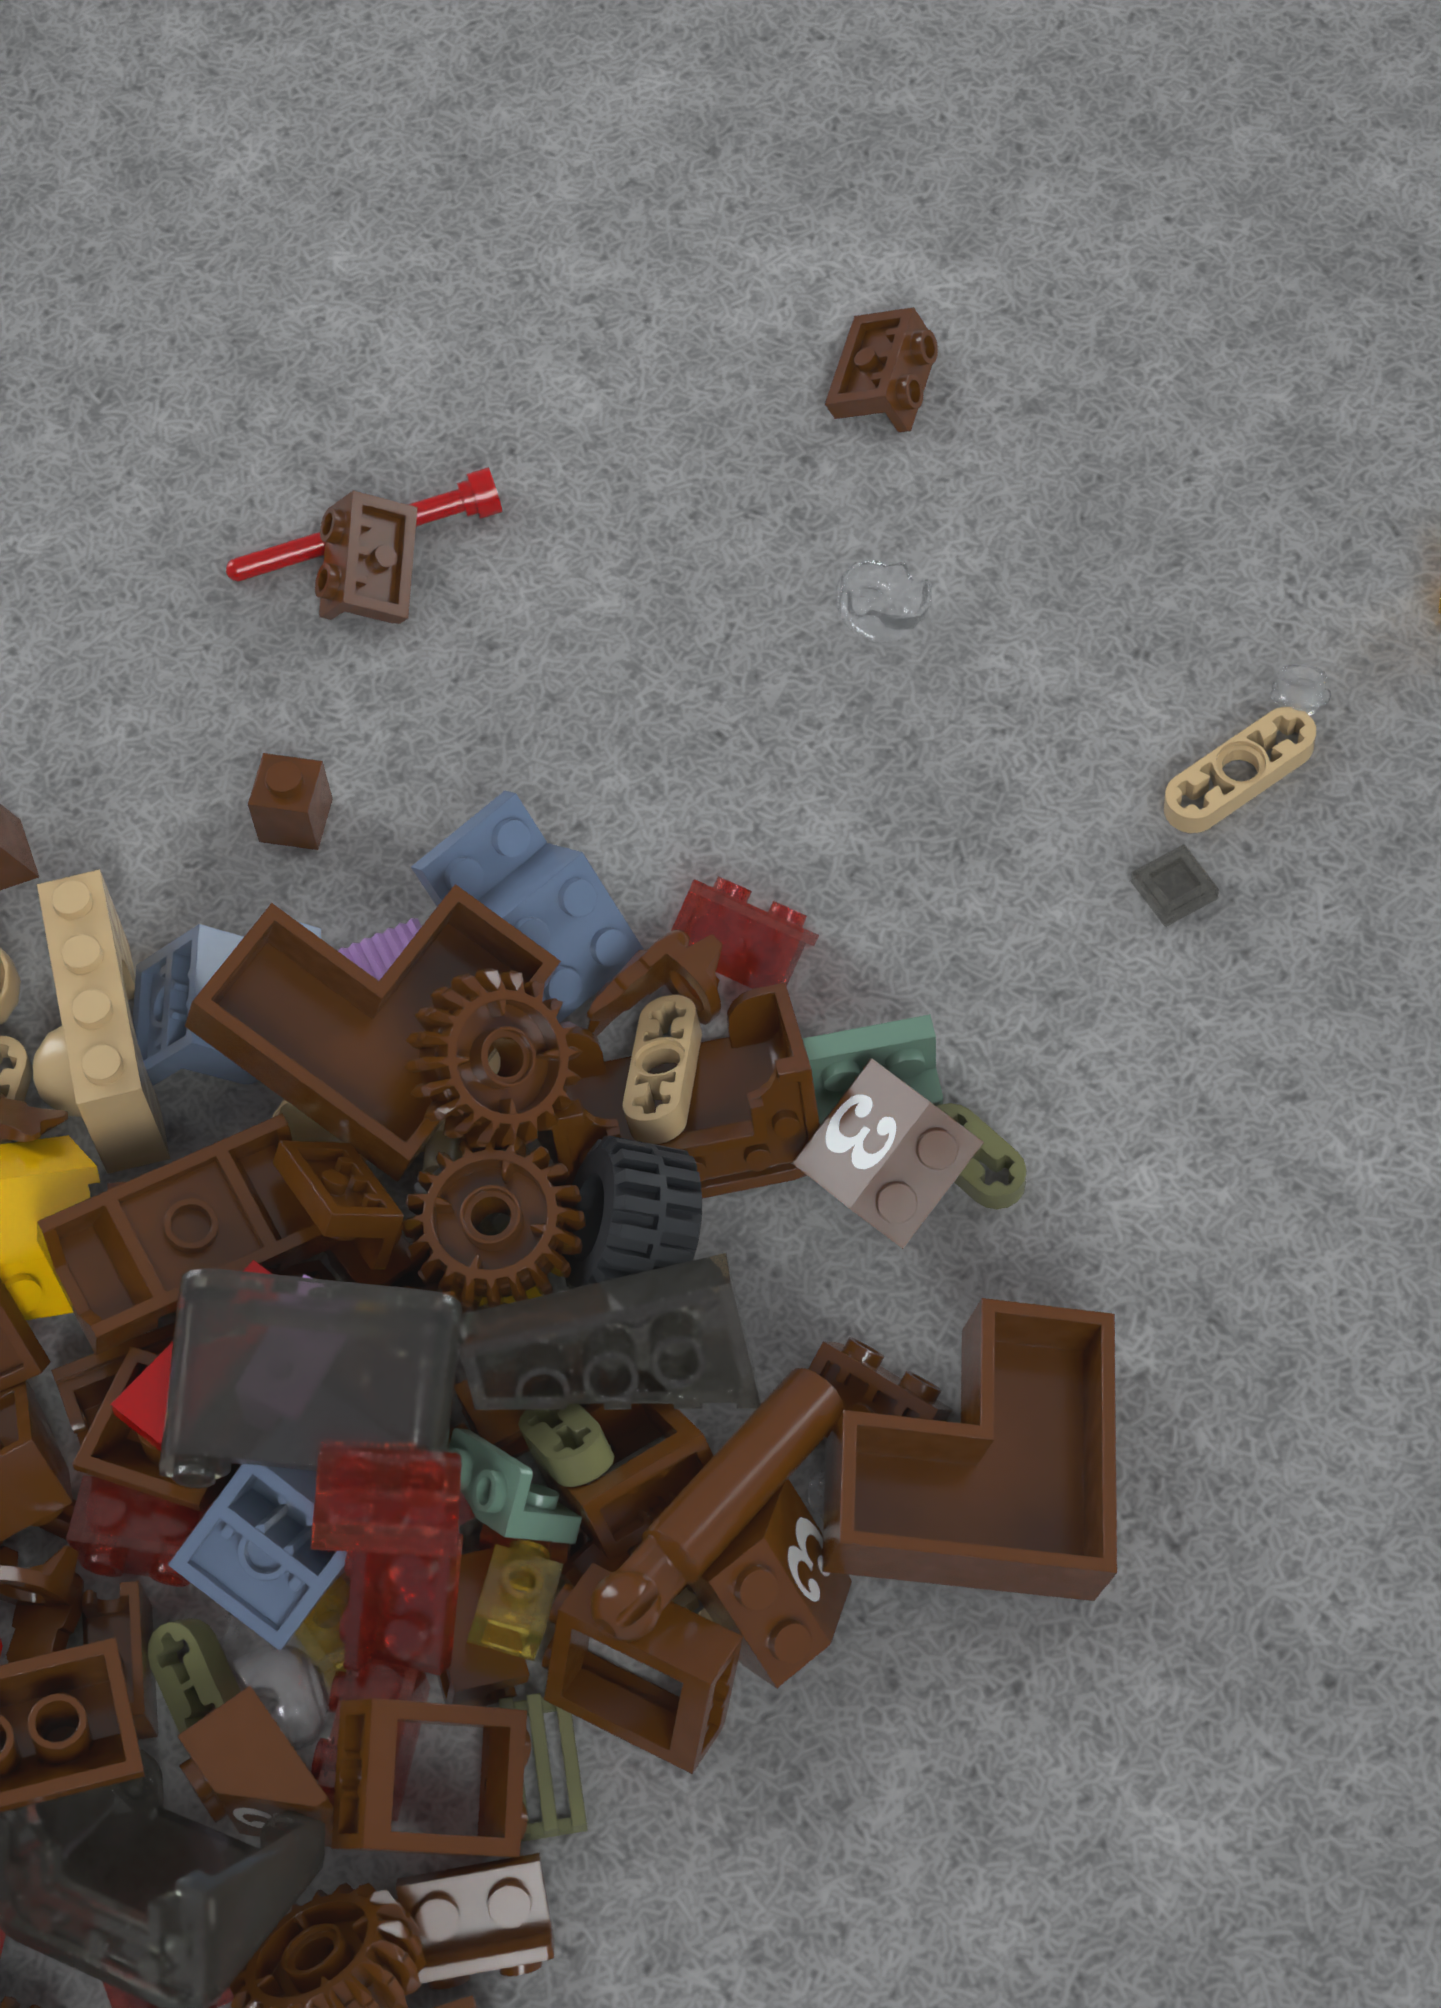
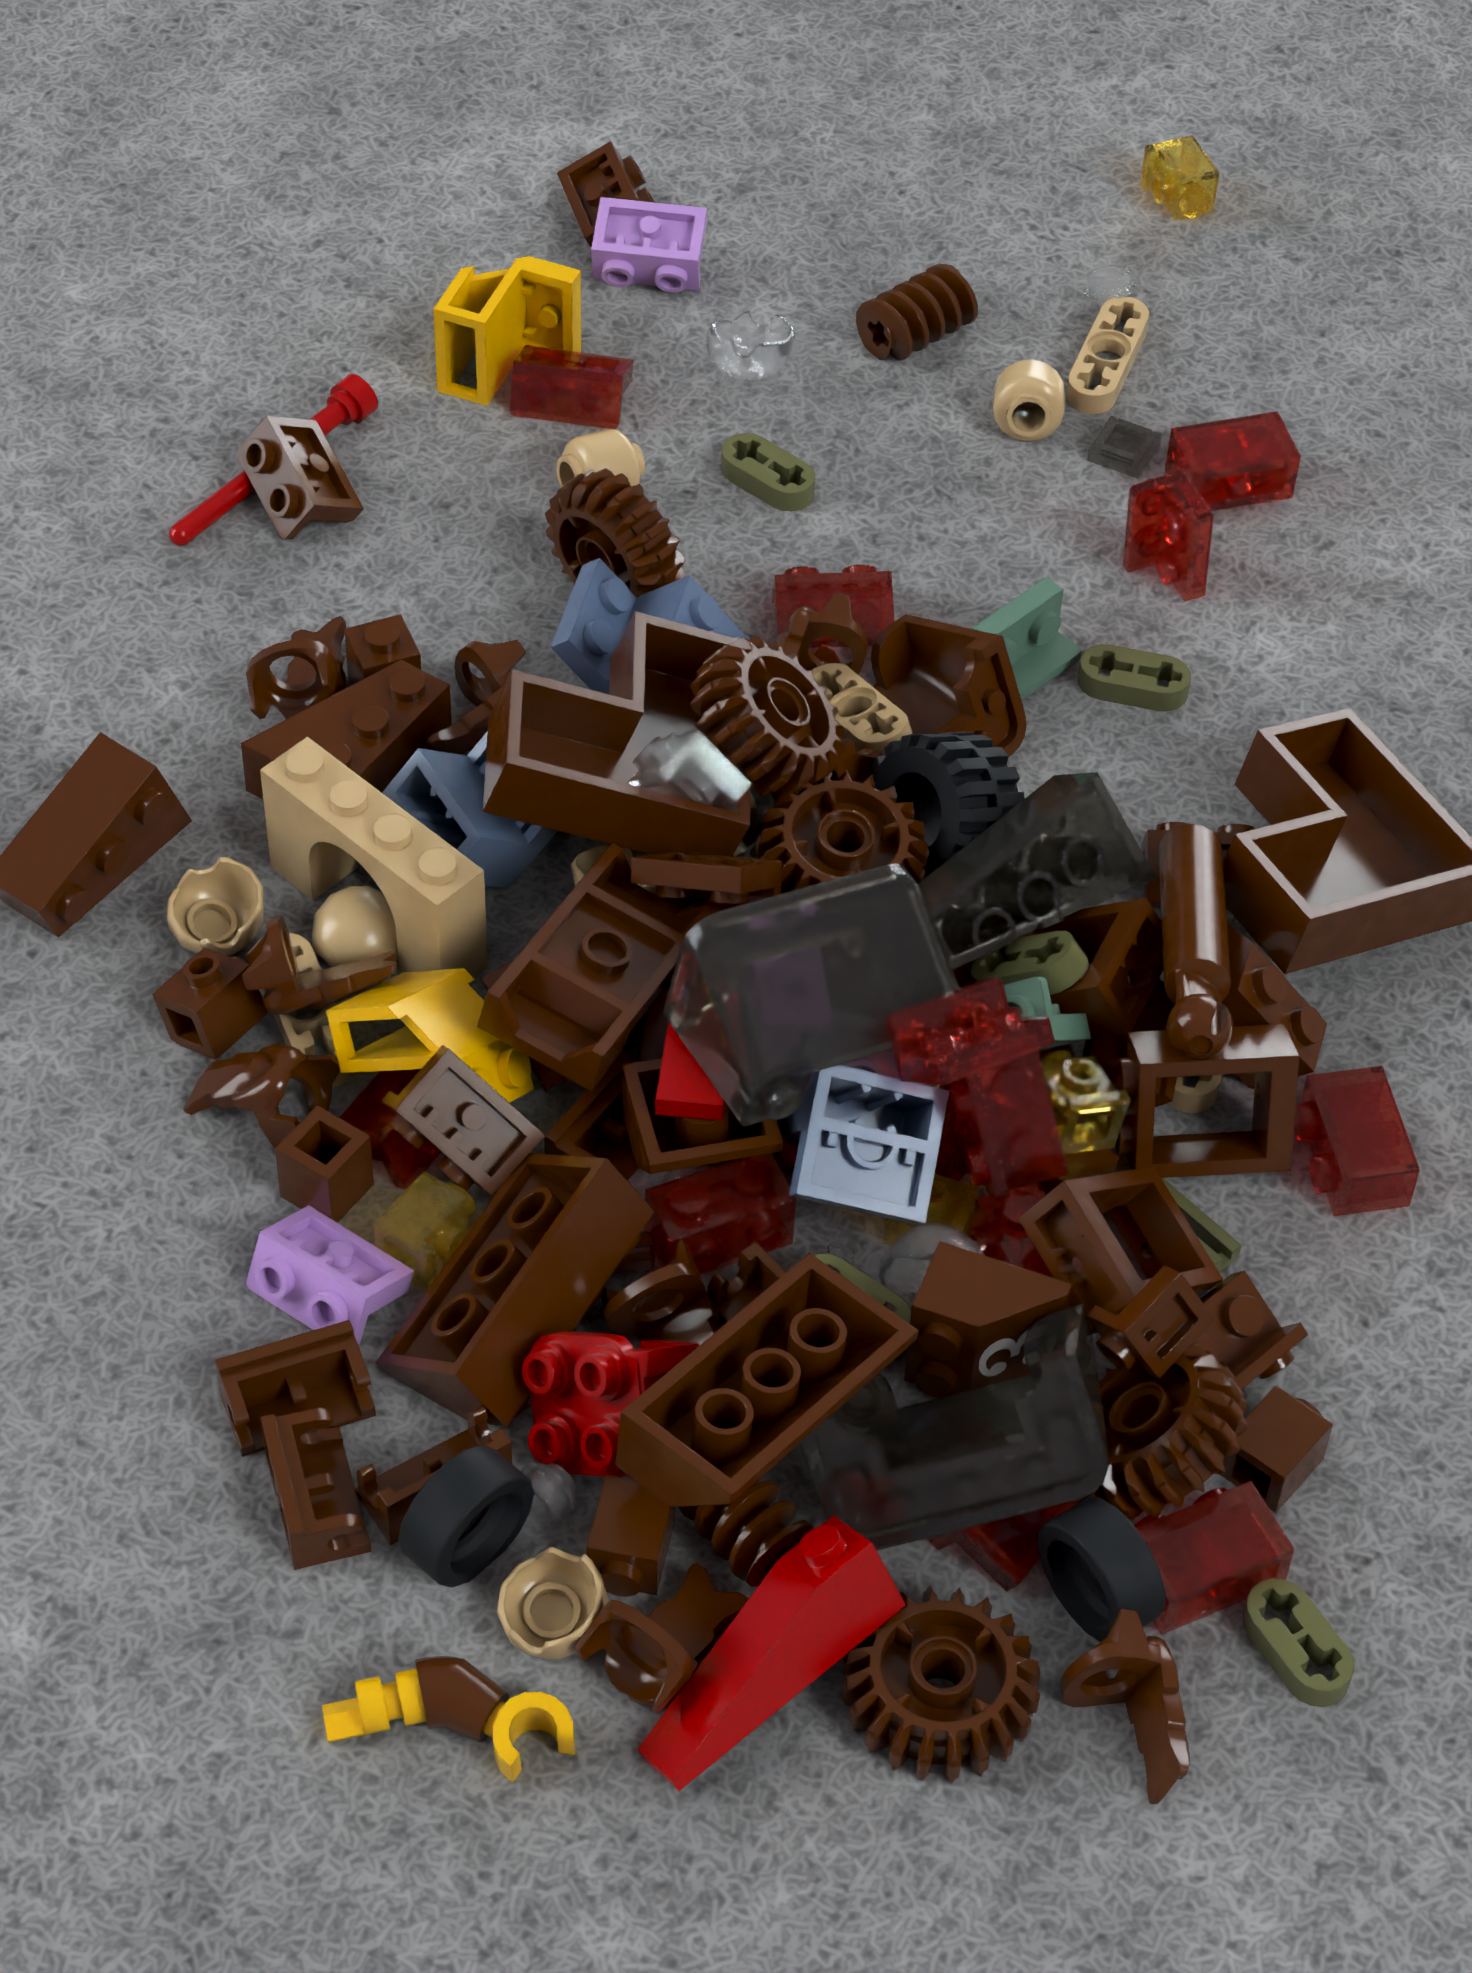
camera: 40 degrees left, 10 degrees down
slope [792,1058,984,1249] -> none
none -> reddish brown wedge [241,660,452,799]
none -> reddish brown hair [246,616,346,719]
none -> reddish brown hair [426,640,526,755]
none -> yellow piece [433,256,581,406]
none -> clear red bracket [510,345,634,429]
none -> reddish brown gear [545,468,686,598]
none -> tan head [556,429,645,487]
none -> lavender bracket [591,197,707,293]
none -> clear bracket [628,729,752,807]
none -> olive beam [721,433,816,512]
none -> reddish brown piece [856,263,978,361]
none -> tan head [993,359,1065,442]
none -> reddish brown bracket [1086,1265,1215,1379]
none -> clear red bracket [1123,470,1214,602]
none -> clear red brick [1165,411,1301,515]
none -> clear red brick [1294,1066,1420,1216]

